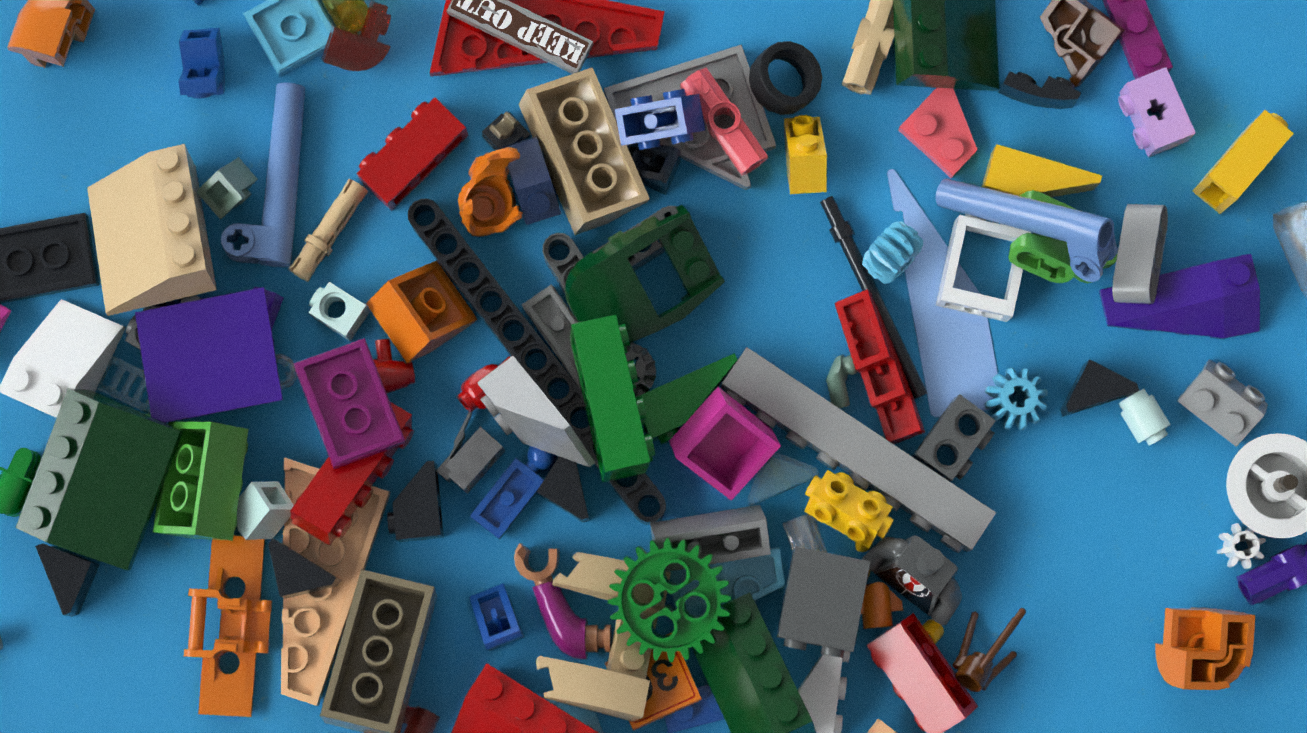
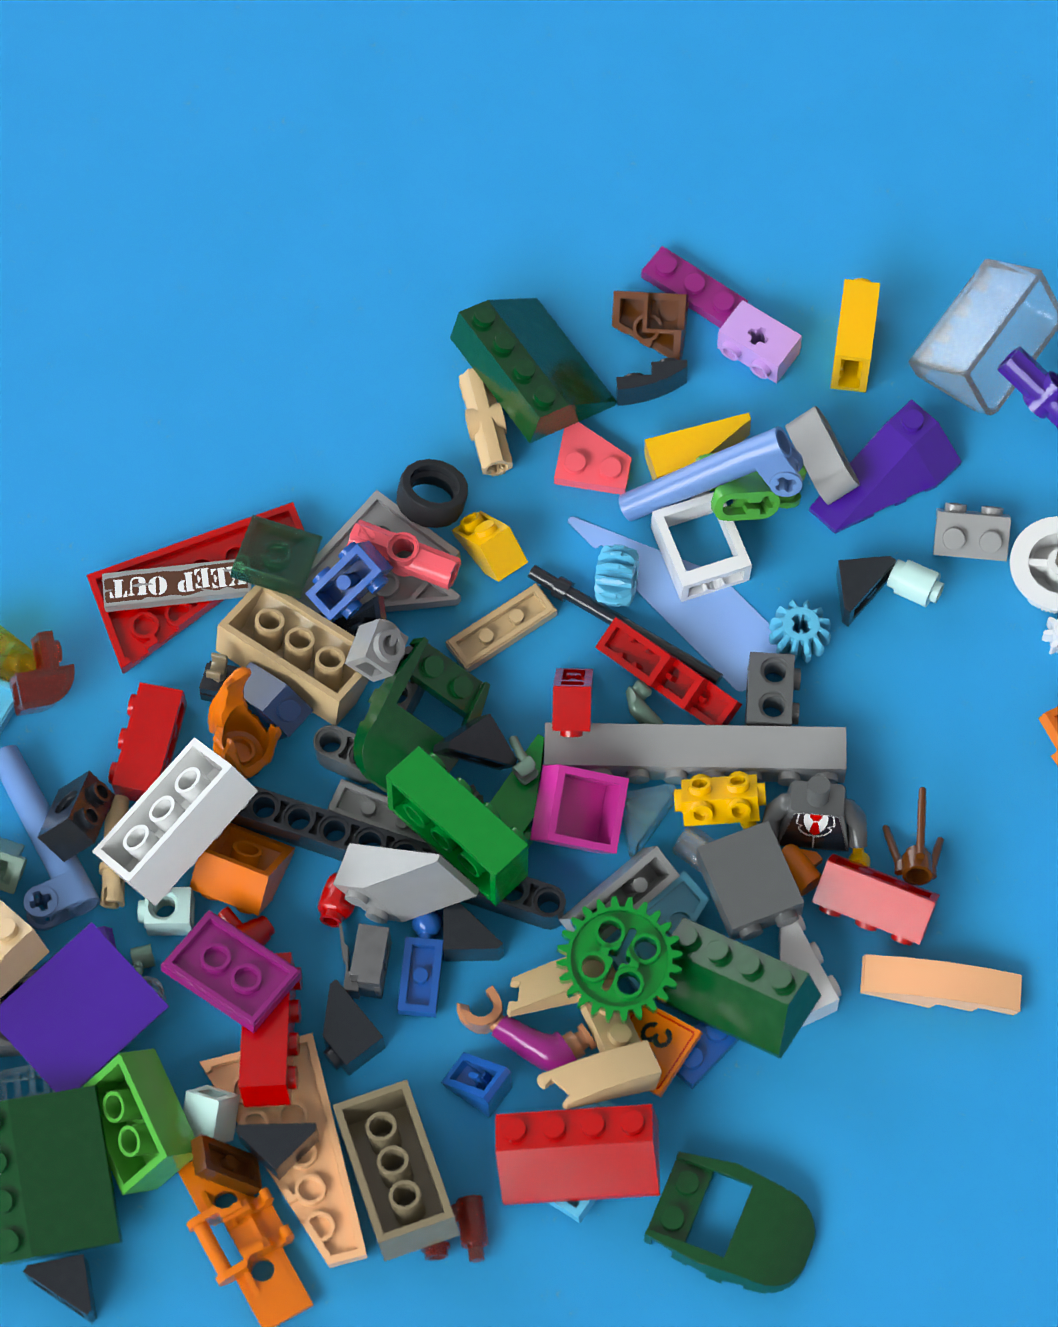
camera: 30 degrees left, 15 degrees down
none -> black brick [37,770,115,862]
none -> white brick [92,737,258,906]
none -> sand green hand [130,944,156,976]
none -> reddish brown plate [191,1134,262,1197]
none -> clear green plate [230,515,322,599]
none -> light grey brick [345,618,409,682]
none -> black slope [433,714,517,770]
none -> tan tile [446,583,557,673]
none -> sand green hand [509,736,539,786]
none -> red slope [552,668,593,737]

